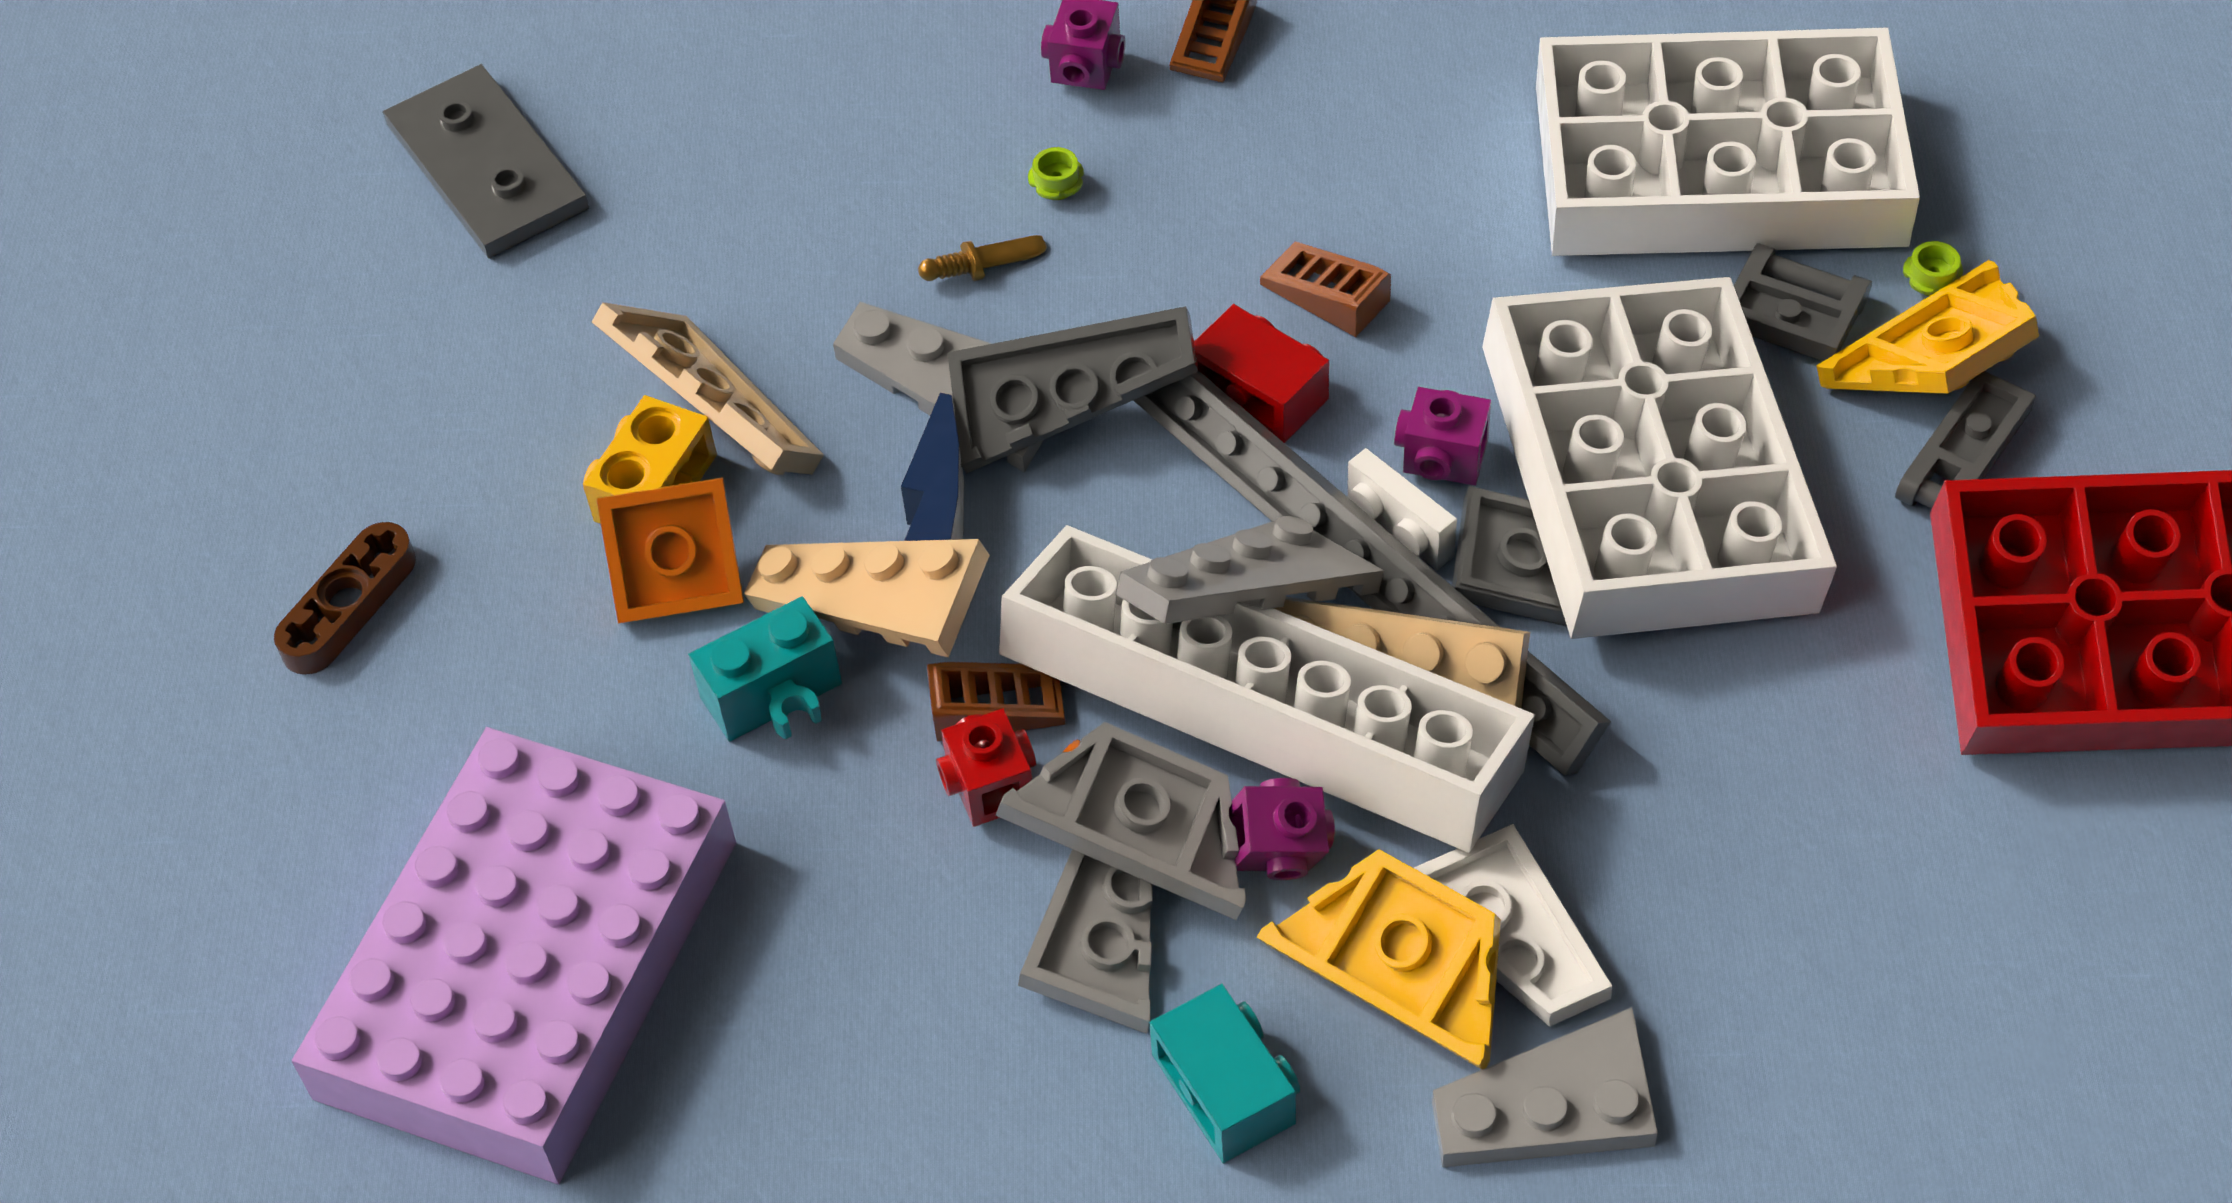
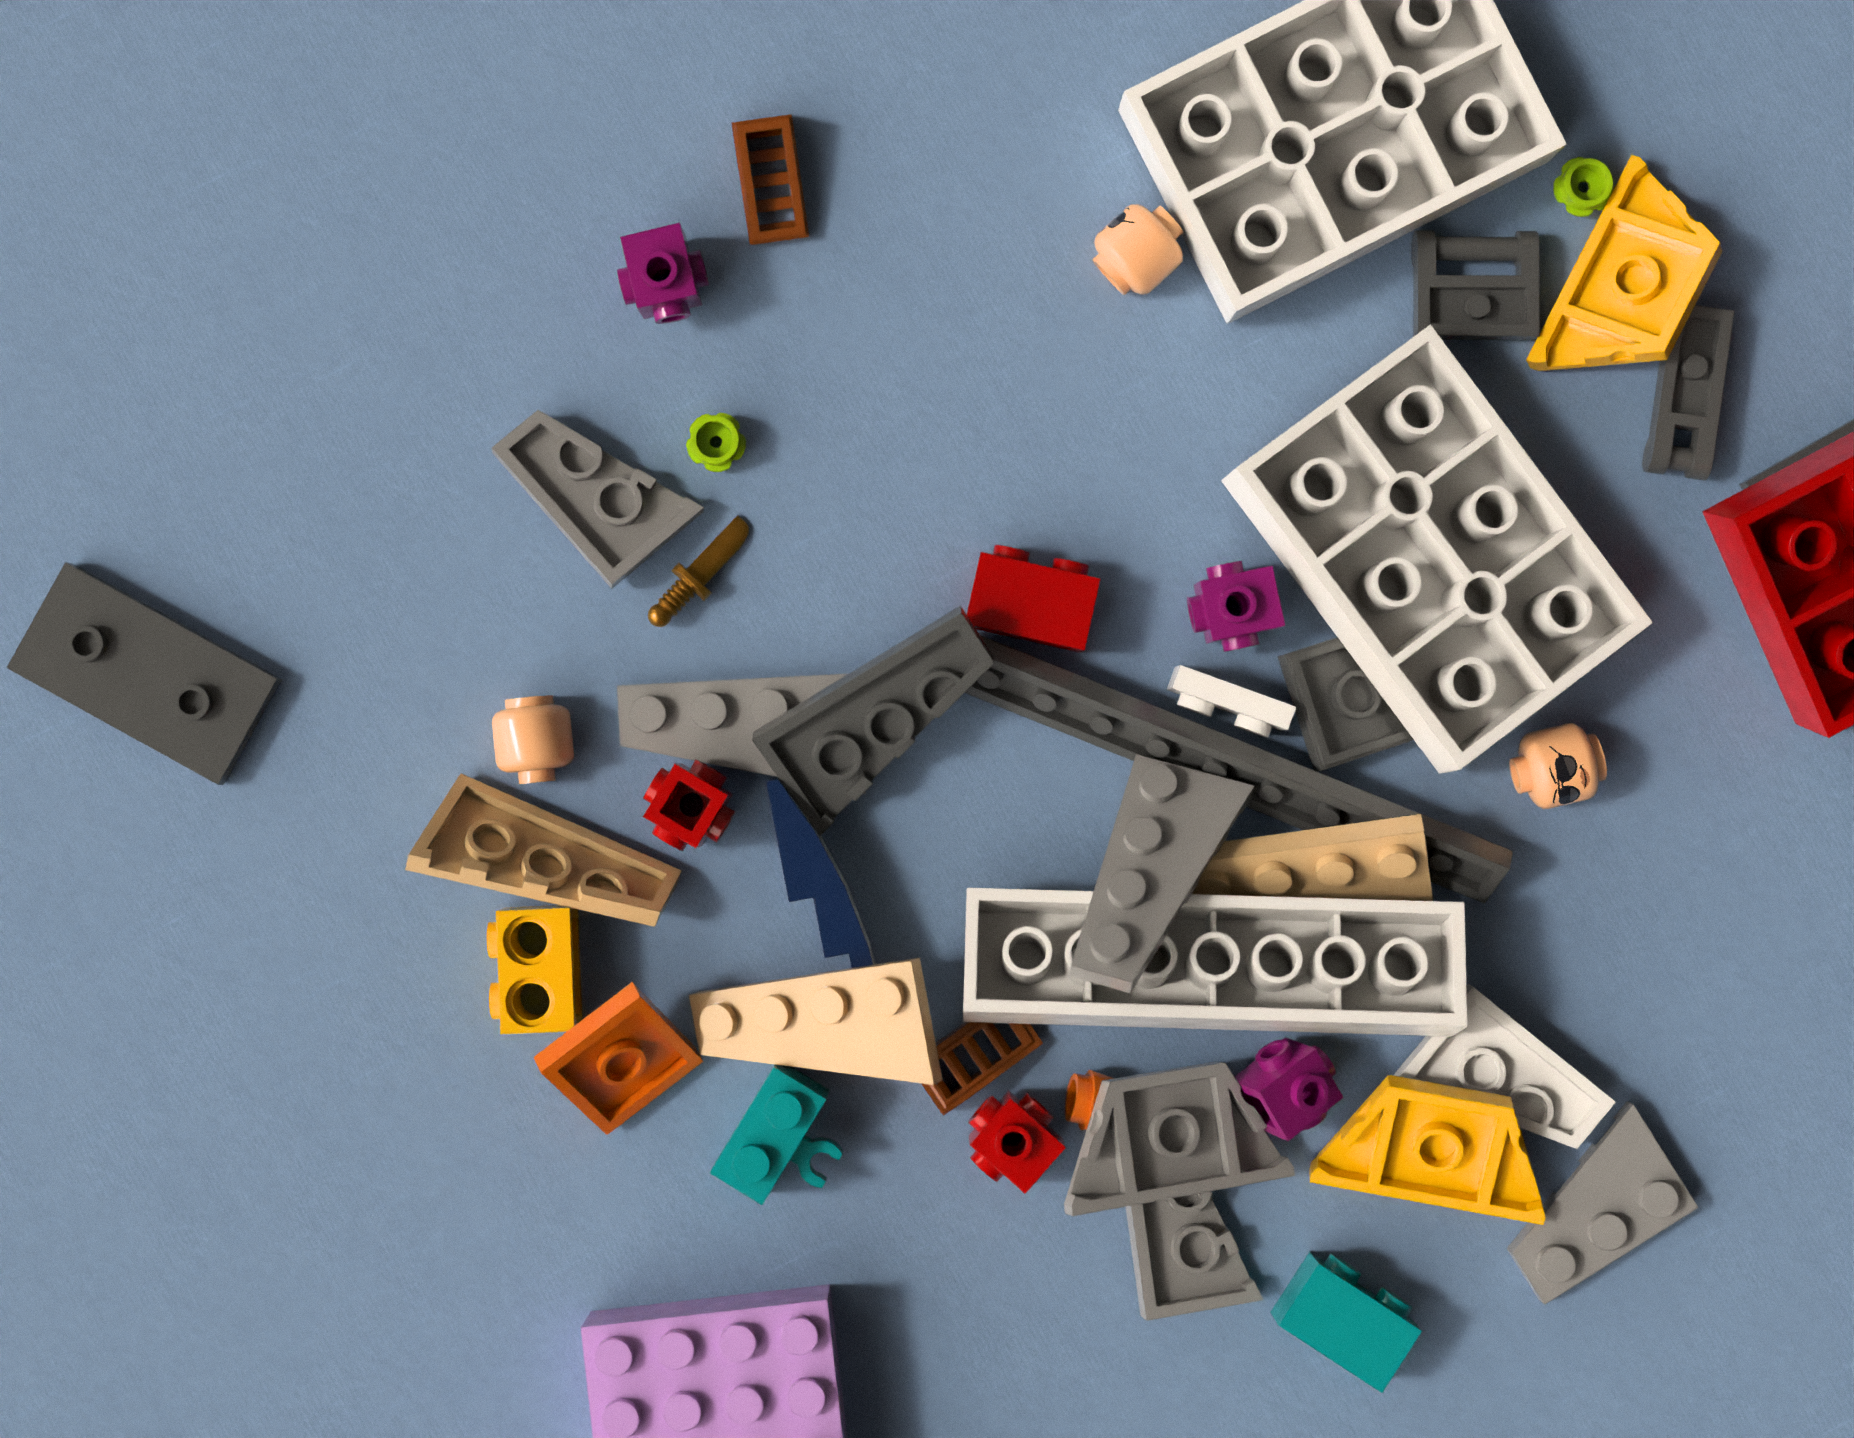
camera: 30 degrees left, 35 degrees up
reddish brown beam [274,522,416,675] -> none
dark orange slope [1260,241,1391,337] -> none
none -> light grey wing [491,410,704,589]
none -> light nougat head [492,695,574,784]
none -> red brick [643,759,736,851]
none -> light nougat head [1092,204,1184,295]
none -> light nougat head [1509,723,1607,809]

